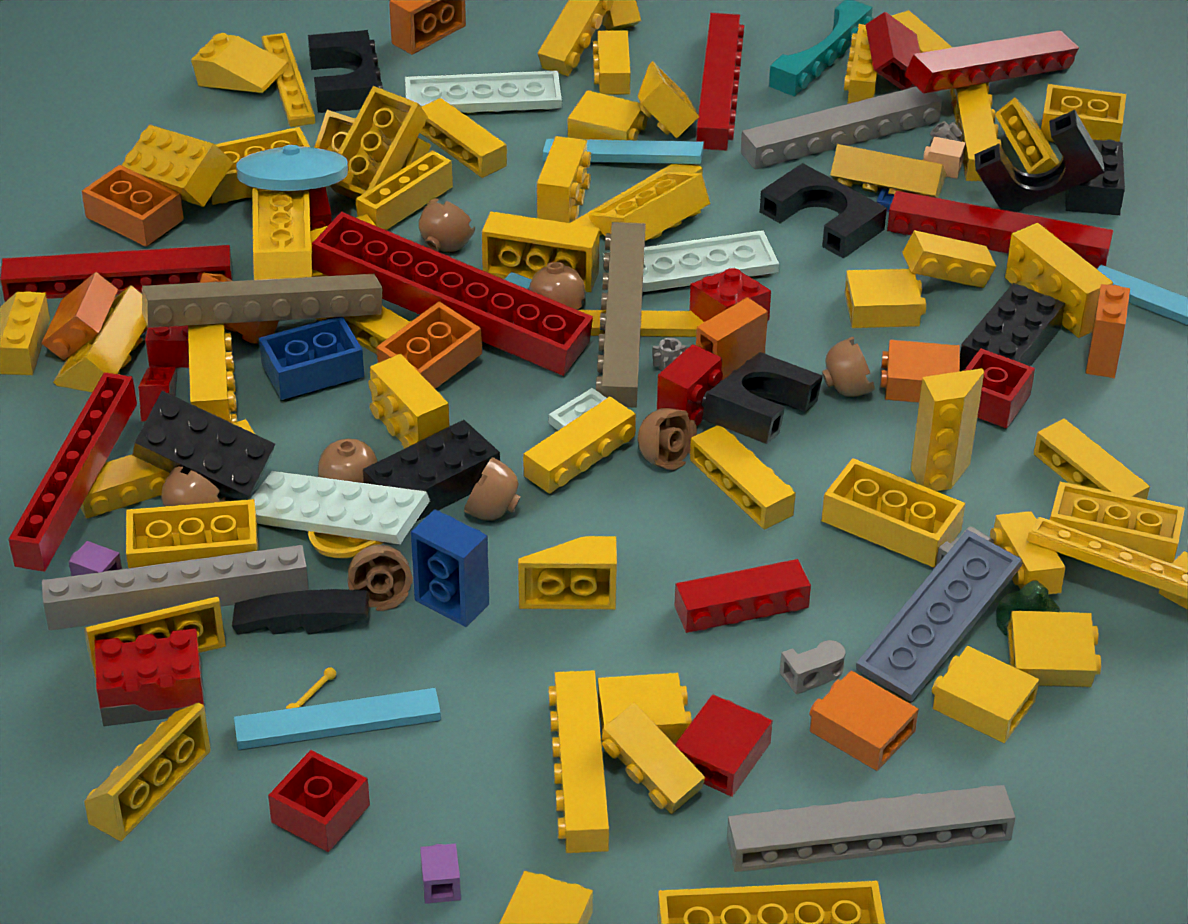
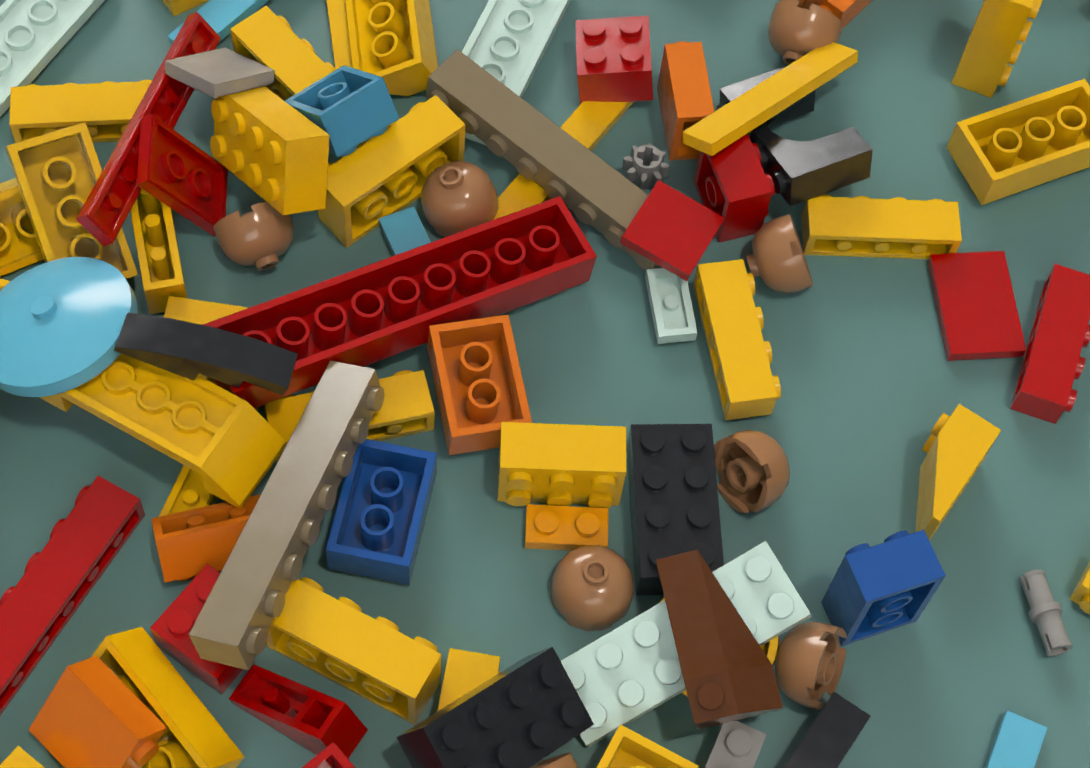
camera: 60 degrees left, 20 degrees up
none -> red tile [76,12,221,246]
none -> black slope [114,312,298,396]
none -> red tile [136,114,228,237]
none -> light grey tile [165,47,275,98]
none -> yellow brick [210,86,330,215]
none -> dark azure brick [285,65,399,157]
none -> light orange plate [525,504,609,551]
none -> red tile [620,180,725,281]
none -> reddish brown wedge [656,550,784,730]
none -> yellow tile [683,42,858,156]
none -> red tile [927,251,1026,361]
none -> light grey pin [1018,569,1073,656]

